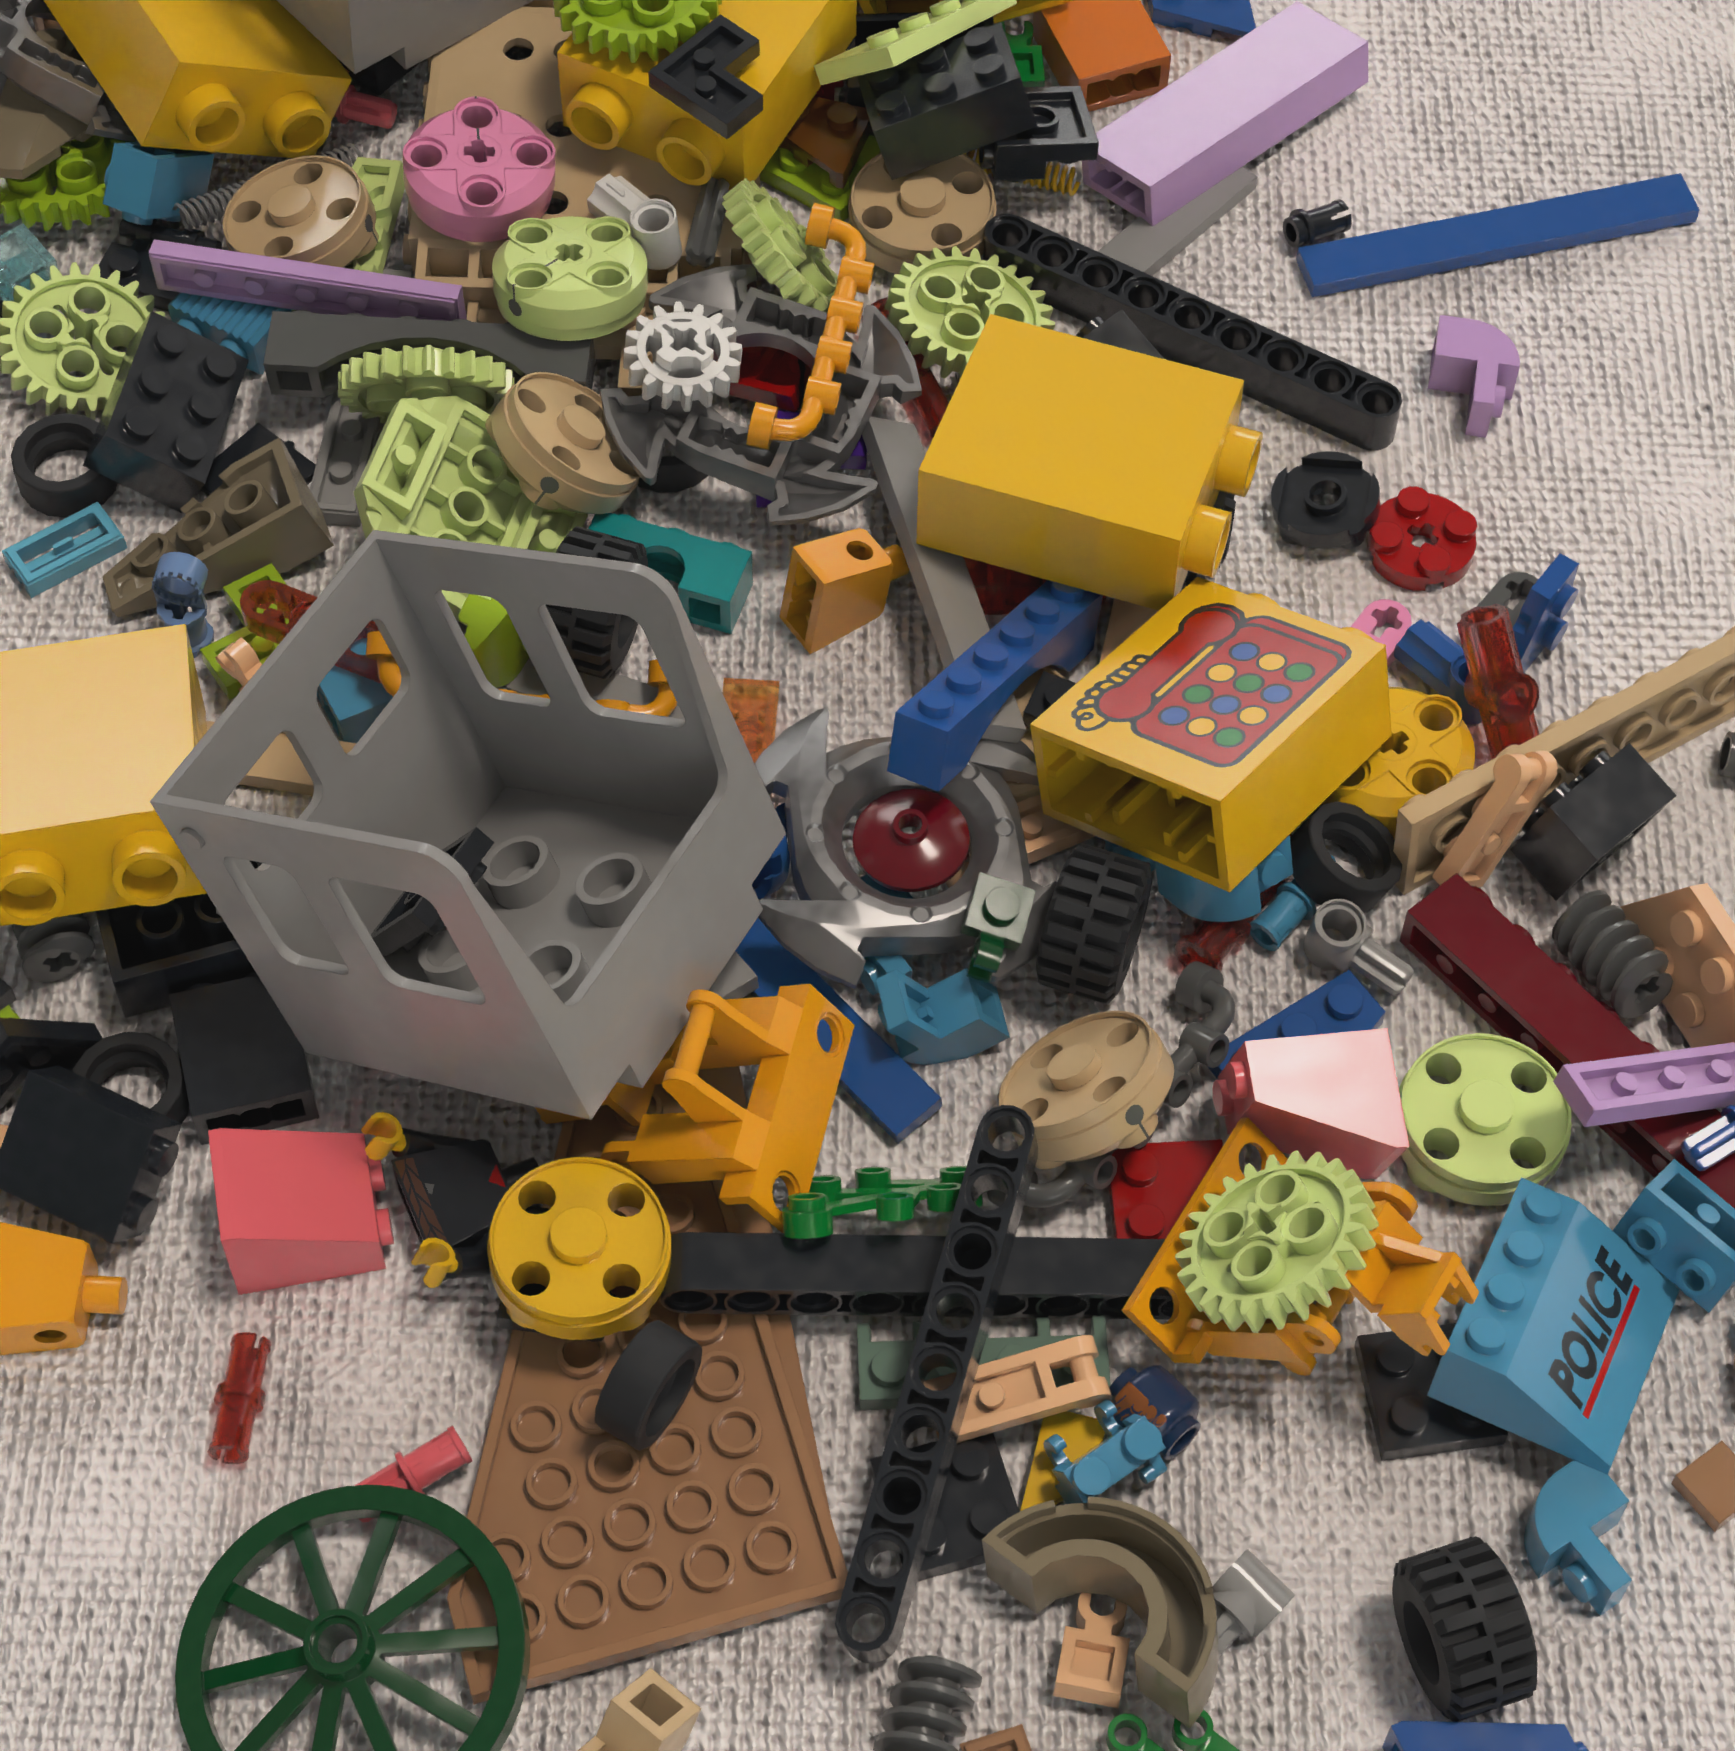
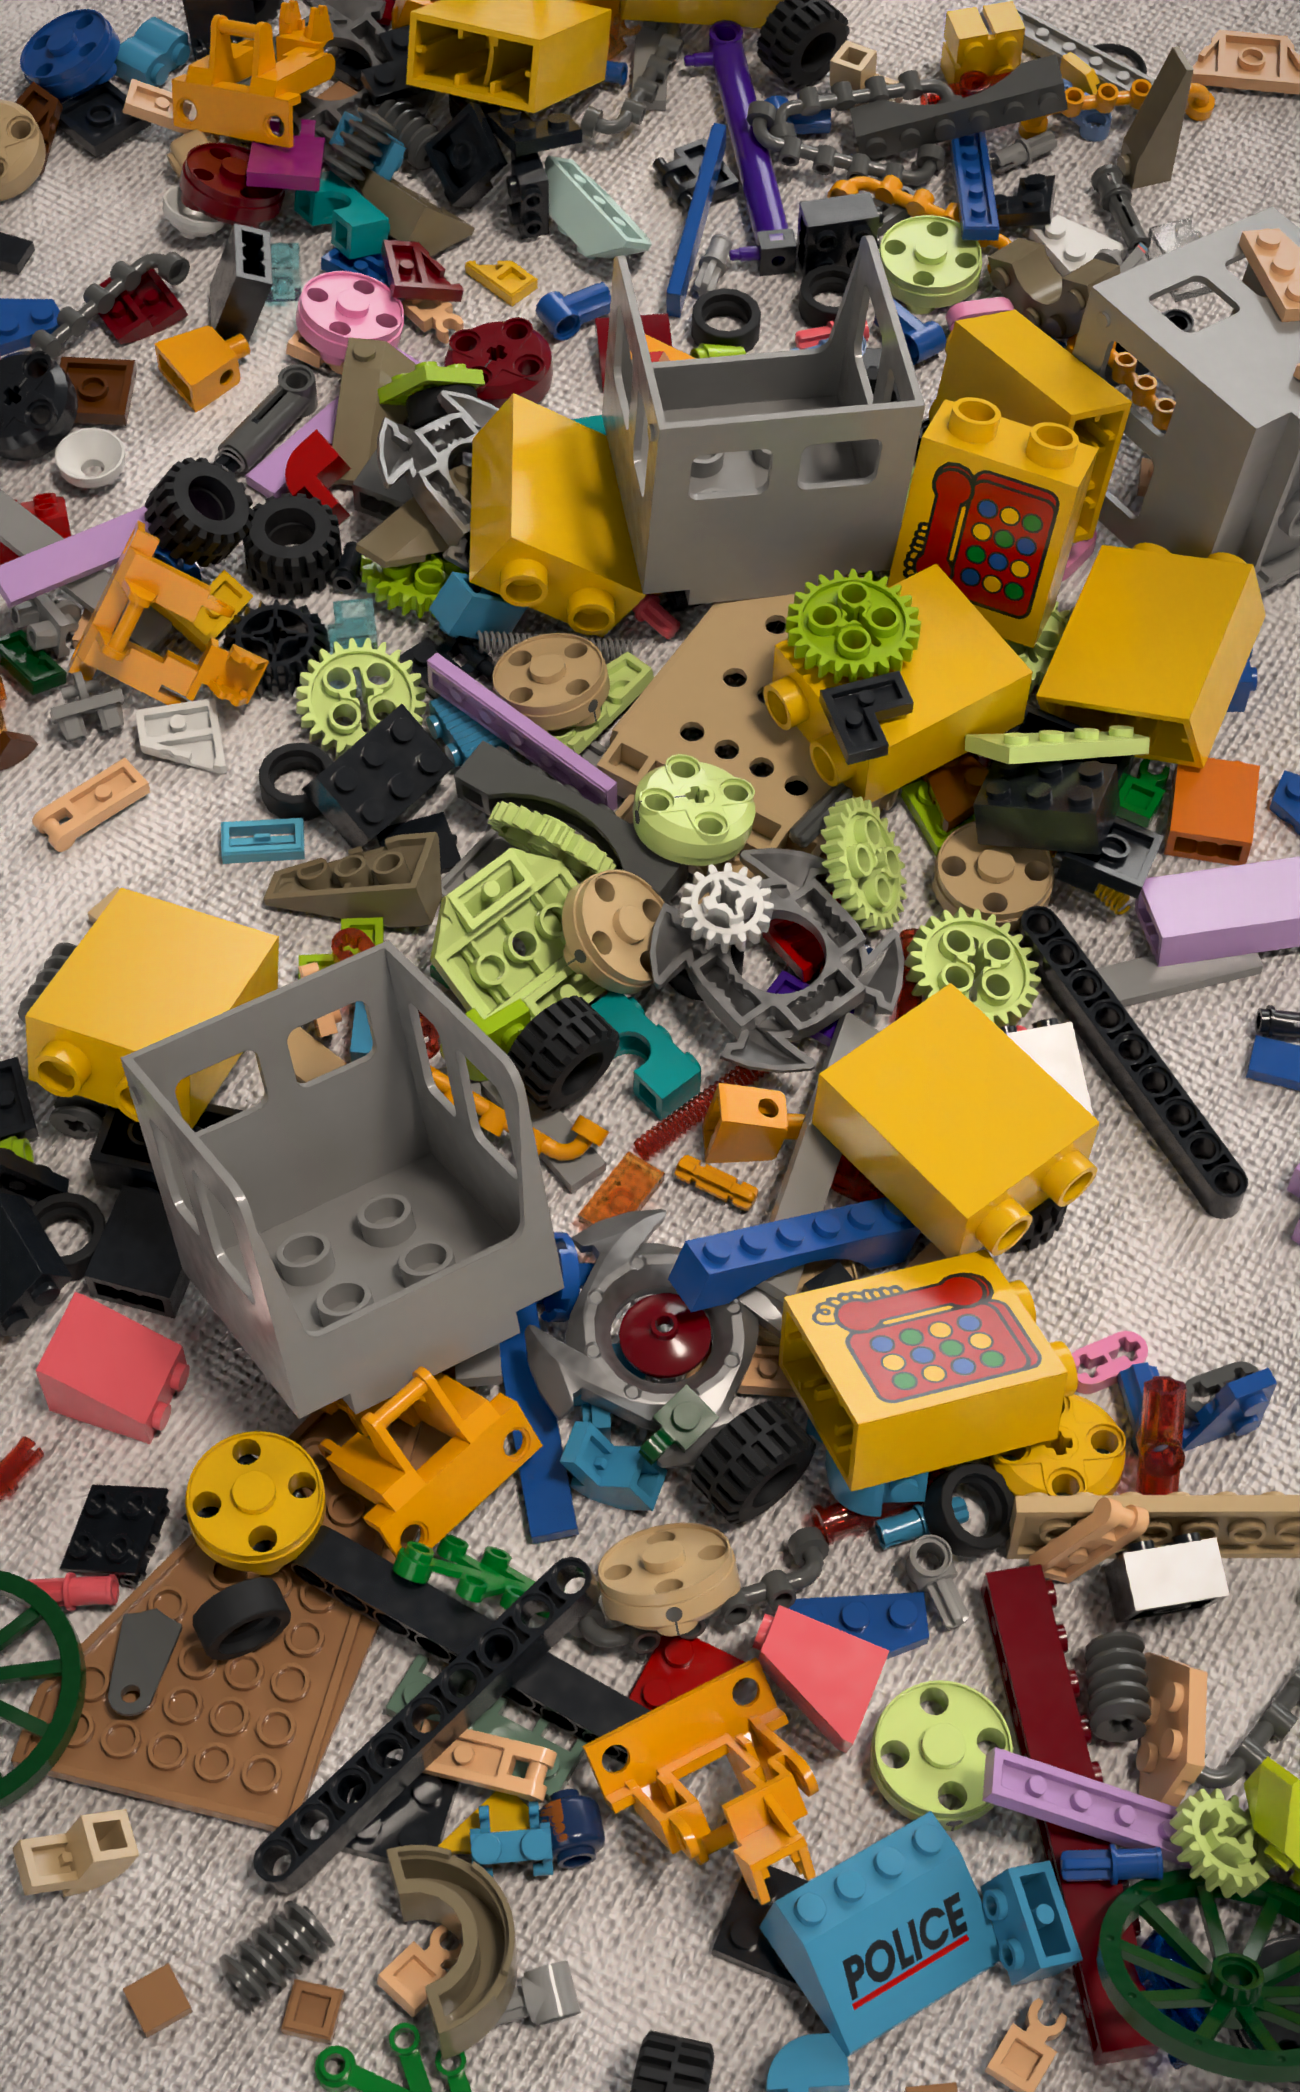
camera: 30 degrees right, 0 degrees up
medium blue connector [151,552,214,658] -> none
torso [361,1112,539,1288] -> none
black plate [371,827,495,958] -> none
bright pink piece [402,96,556,242] -> none
white piece [587,174,682,270] -> none
light orange bar [746,202,875,450] -> none
yellowish green gear [1175,1150,1379,1333] -> none
black plate [1271,451,1381,549] -> none
red plate [1366,486,1477,591] -> none
none -> black hinge [59,1484,170,1587]
none -> dark grey piece [108,1608,183,1716]
none -> clear red piece [633,1066,769,1161]
none -> light orange axle [675,1155,758,1211]

